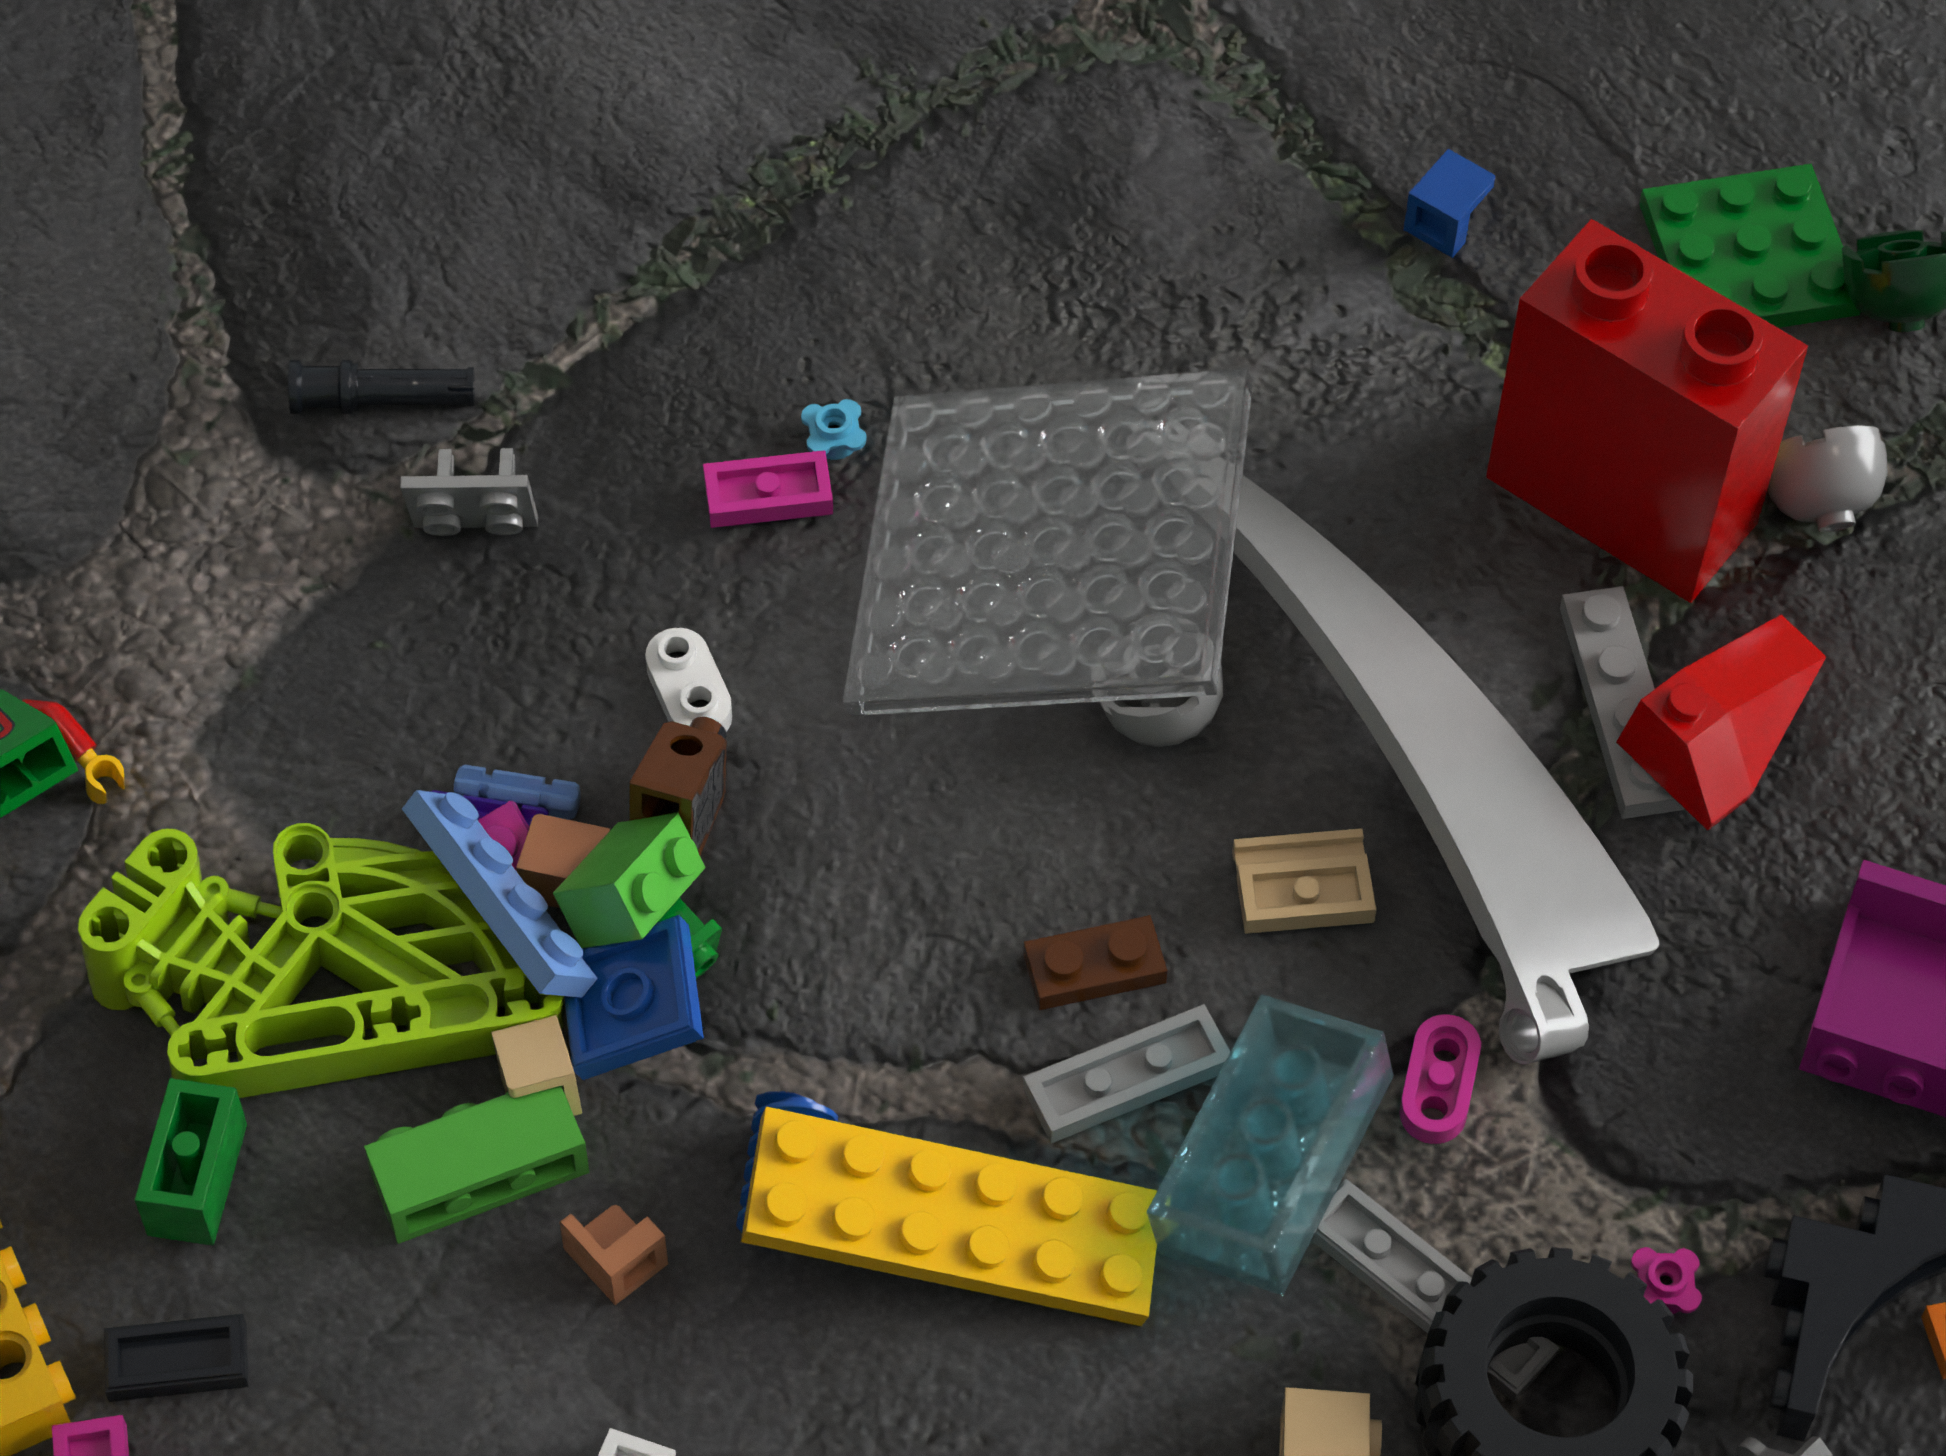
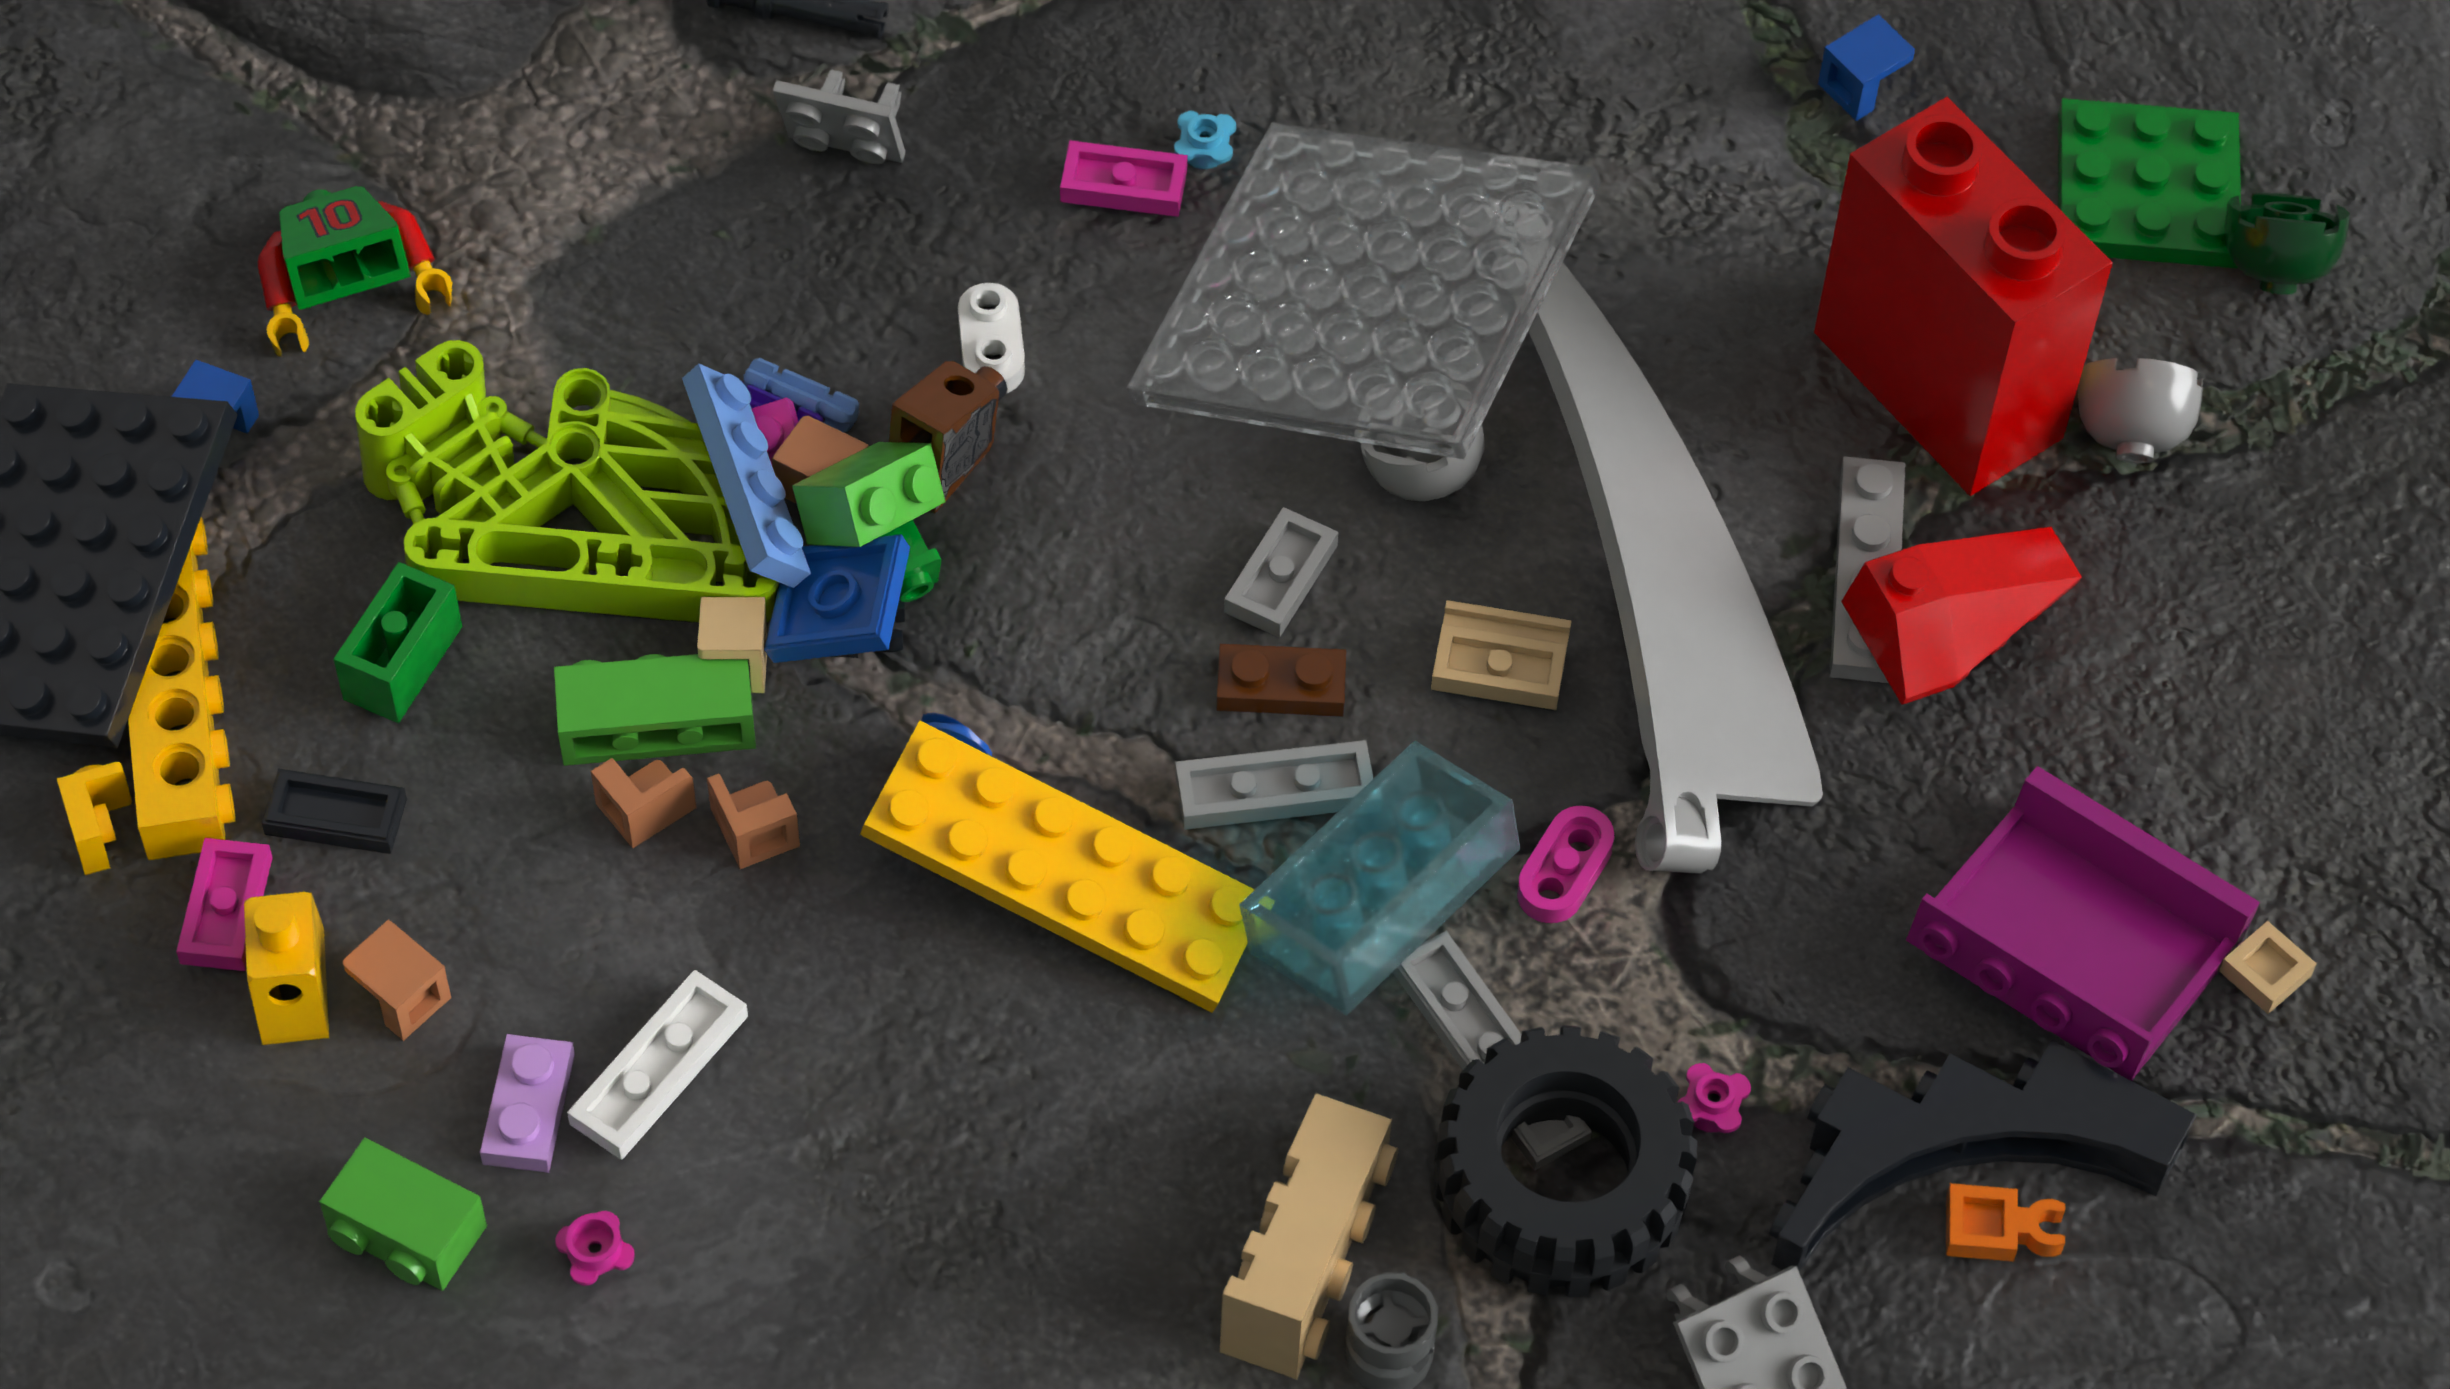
camera: 15 degrees right, 0 degrees up
none -> nougat panel [591,758,697,848]
none -> light grey plate [1224,507,1339,638]

